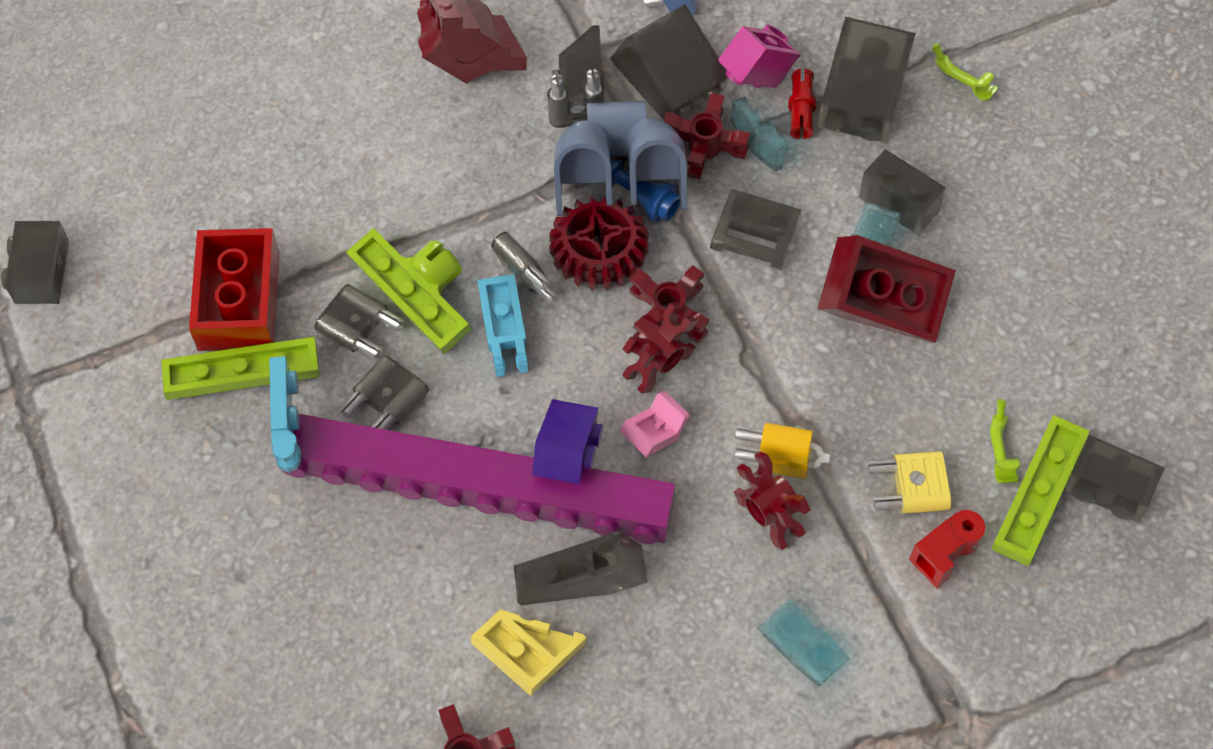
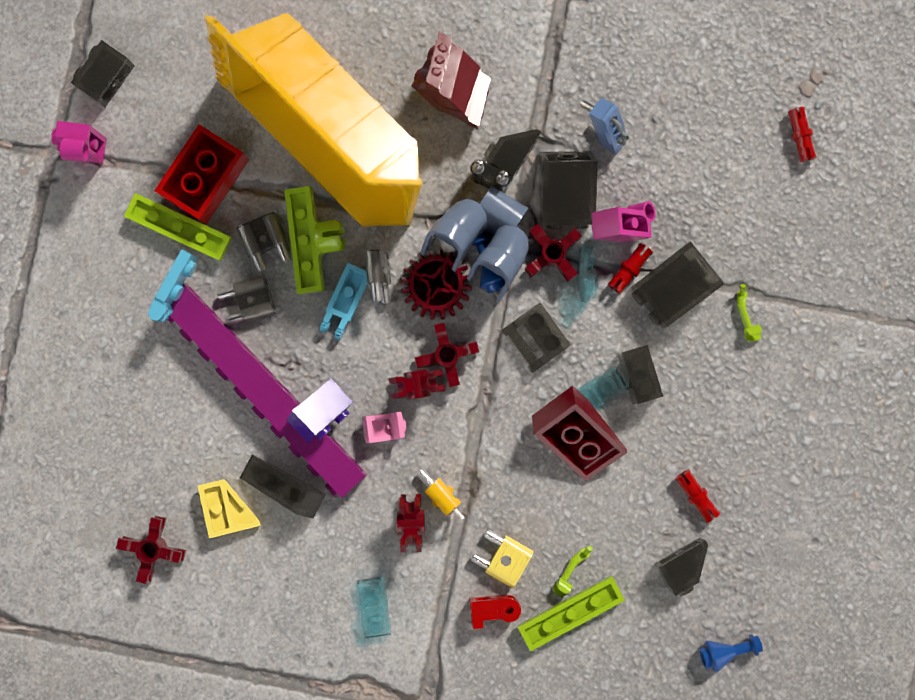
camera: 30 degrees right, 25 degrees up
clear smoke brick [1064,435,1165,523] -> none
none -> dark pink hinge [51,121,107,164]
none -> yellow piece [205,13,422,227]
none -> clear smoke slope [654,537,708,596]
none -> red pin [675,469,721,523]

